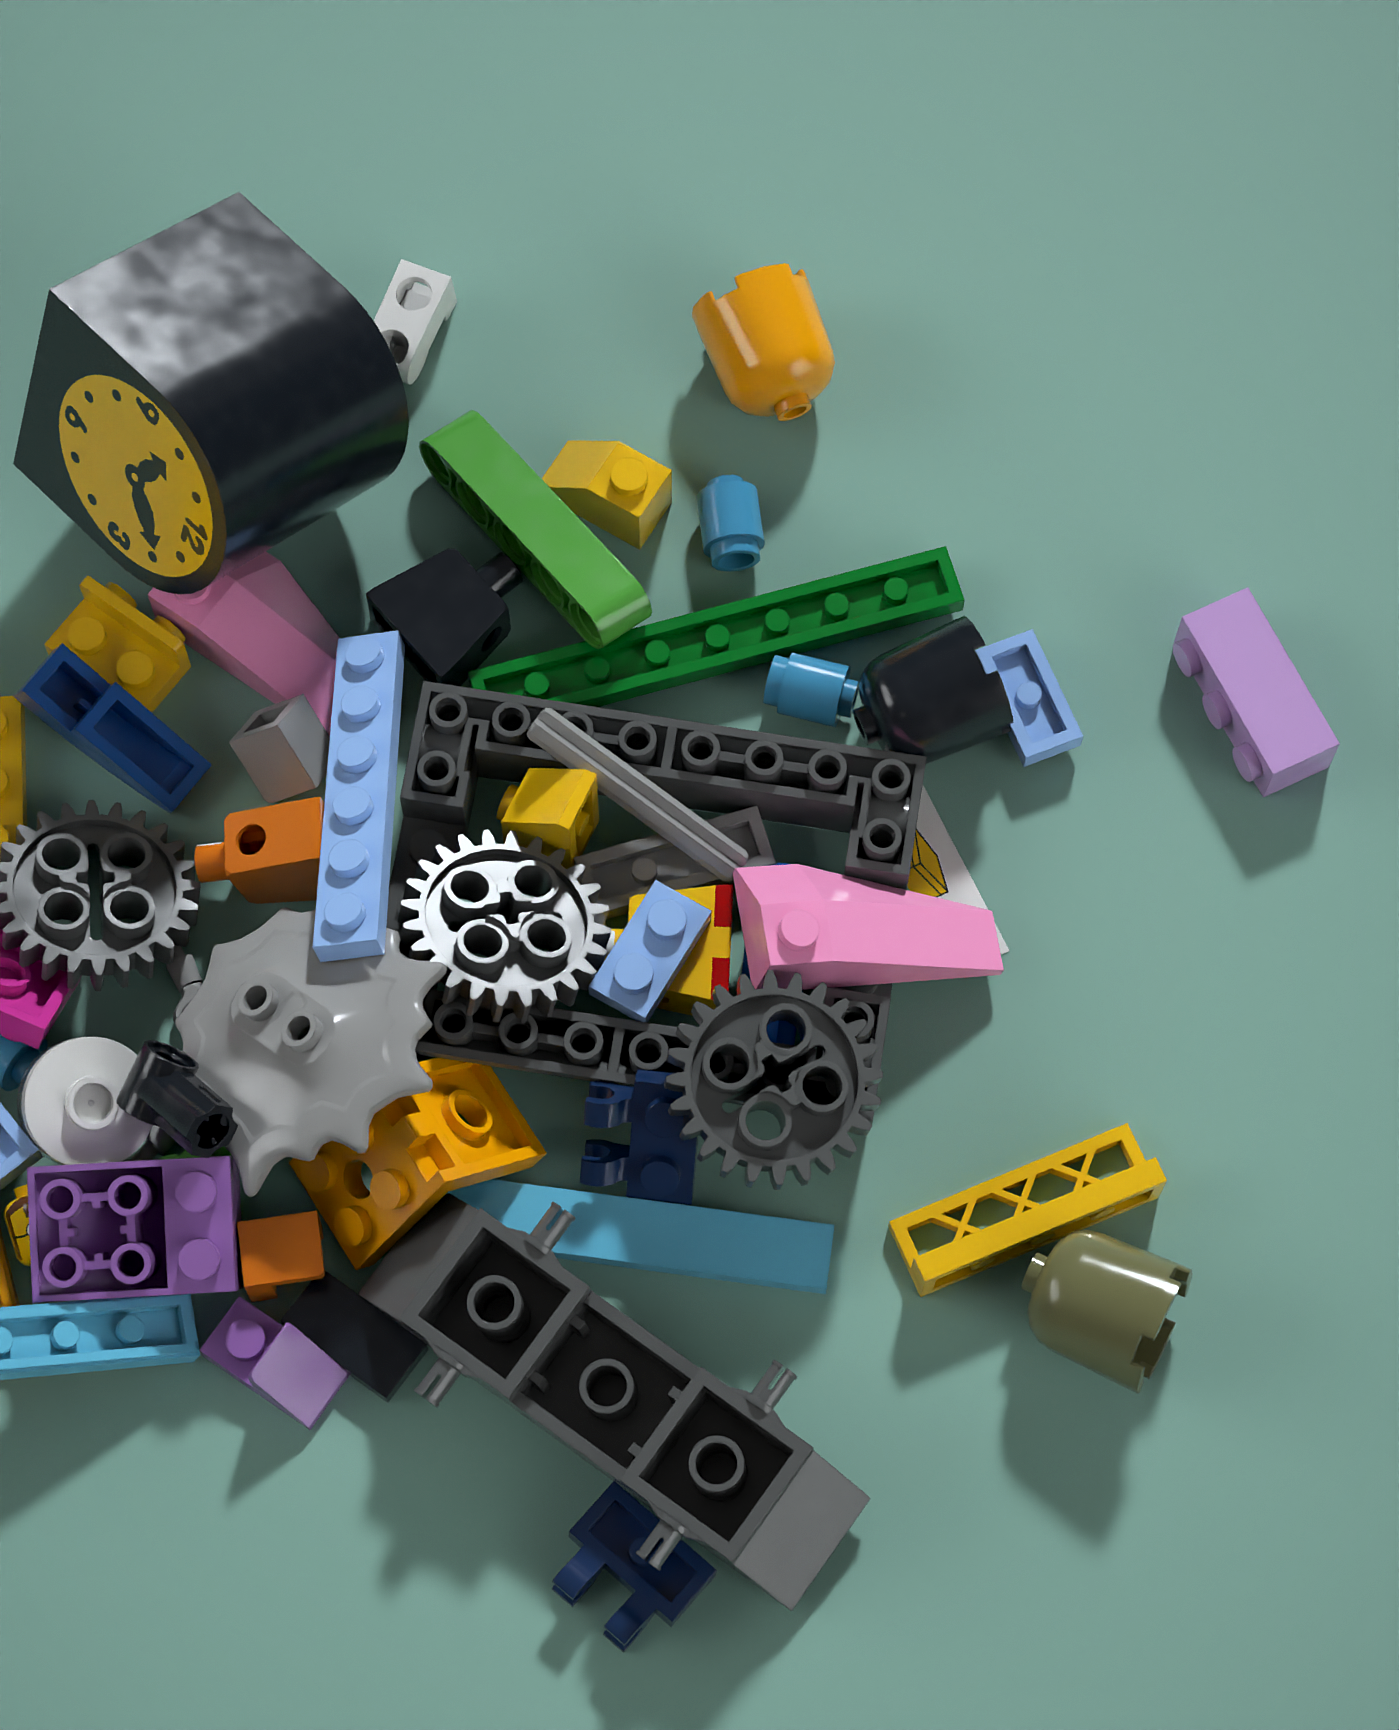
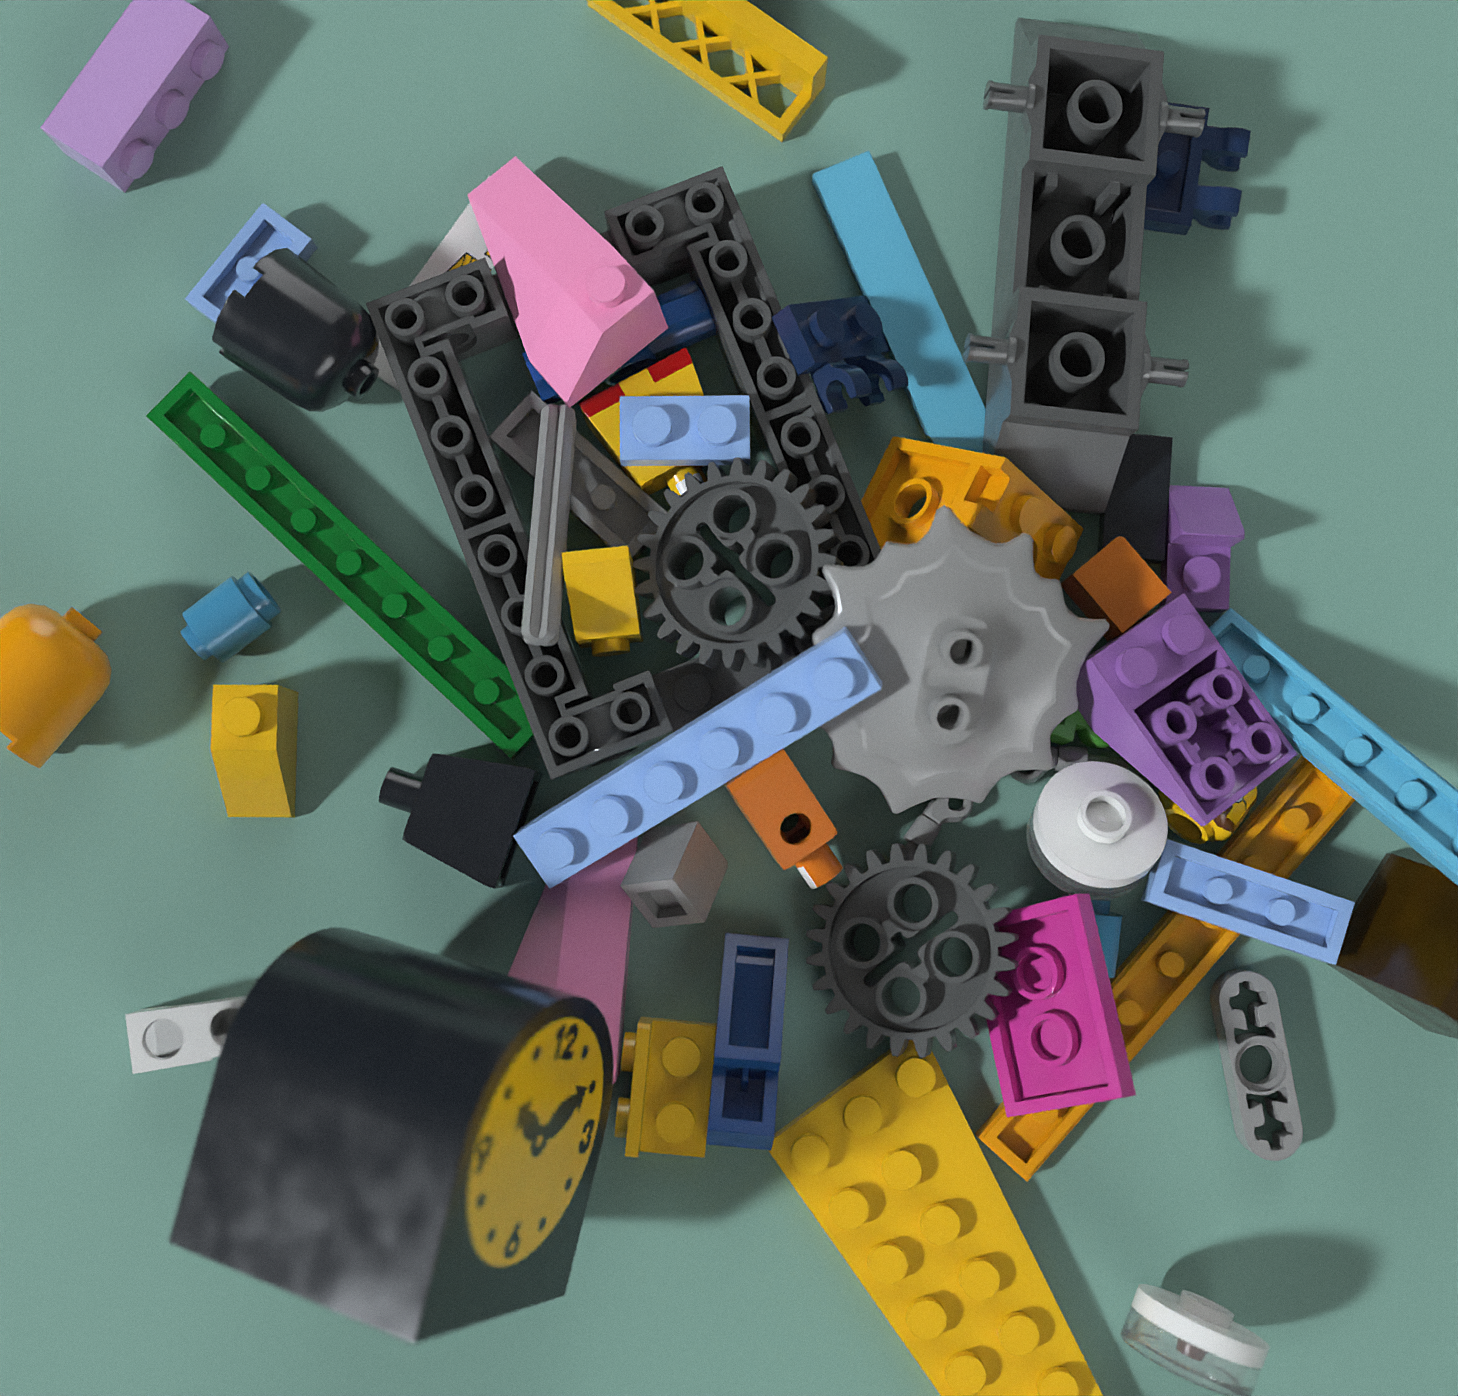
camera: 120 degrees left, 15 degrees up
black piece [116,1040,238,1158] -> none
bright green beam [419,410,652,649] -> none
dark grey gear [664,970,883,1190] -> none
dark azure brick [763,652,859,727] -> none

